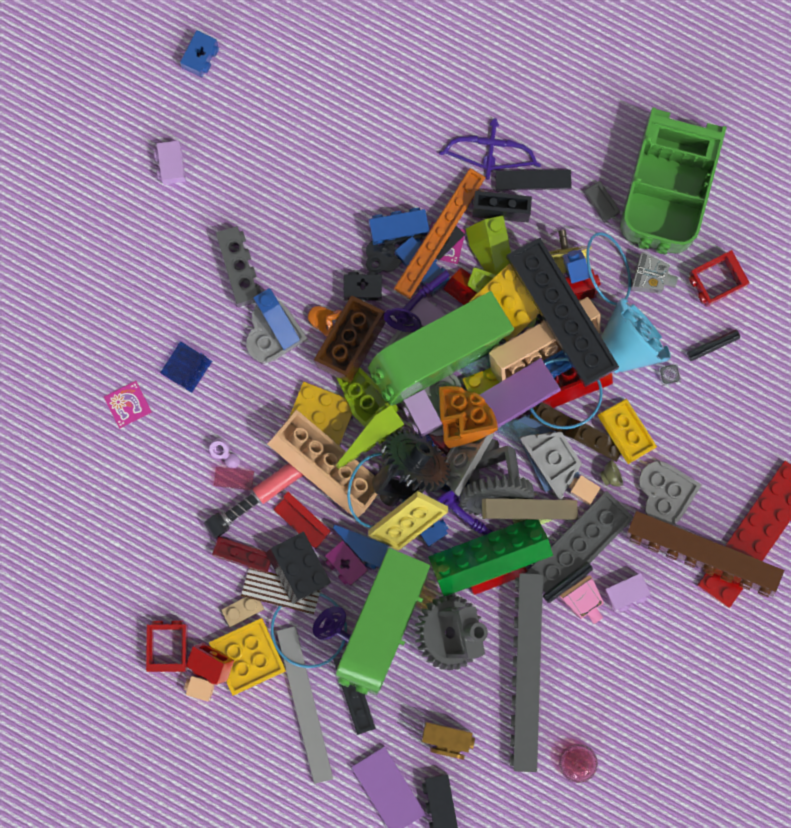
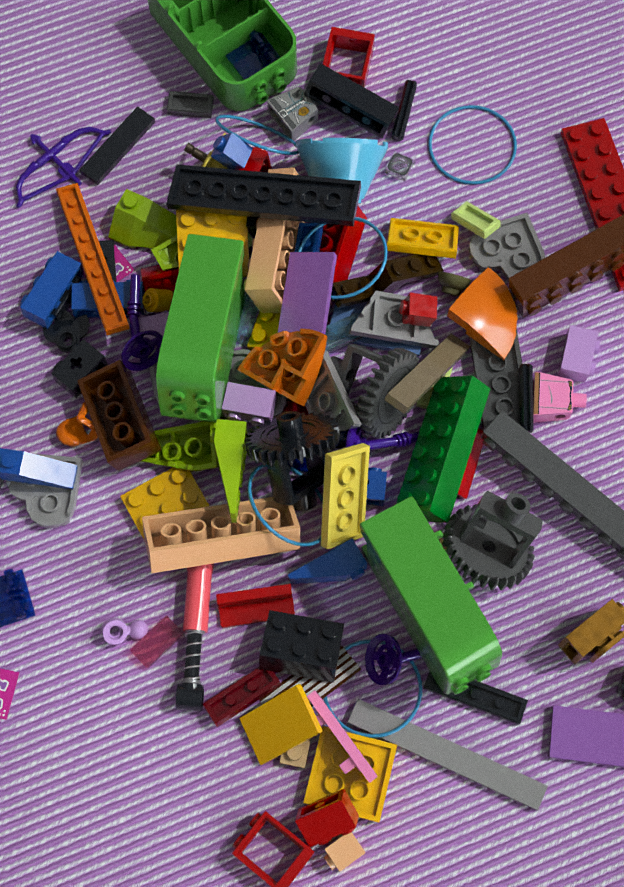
camera: 50 degrees left, 10 degrees down
magenta brick [325,541,368,586] -> none
black brick [472,191,532,223] -> none
light nougat brick [569,475,601,505] -> none
none -> yellow brick [142,288,174,312]
none -> hinge [226,31,281,80]
none -> yellow tile [239,684,323,765]
none -> black brick [304,63,399,138]
none -> bright pink hinge [307,690,378,783]
none -> red brick [399,292,437,327]
none -> dark azure piece [428,105,517,184]
none -> orange brick [447,267,518,361]
none -> yellowish green tile [451,201,501,239]

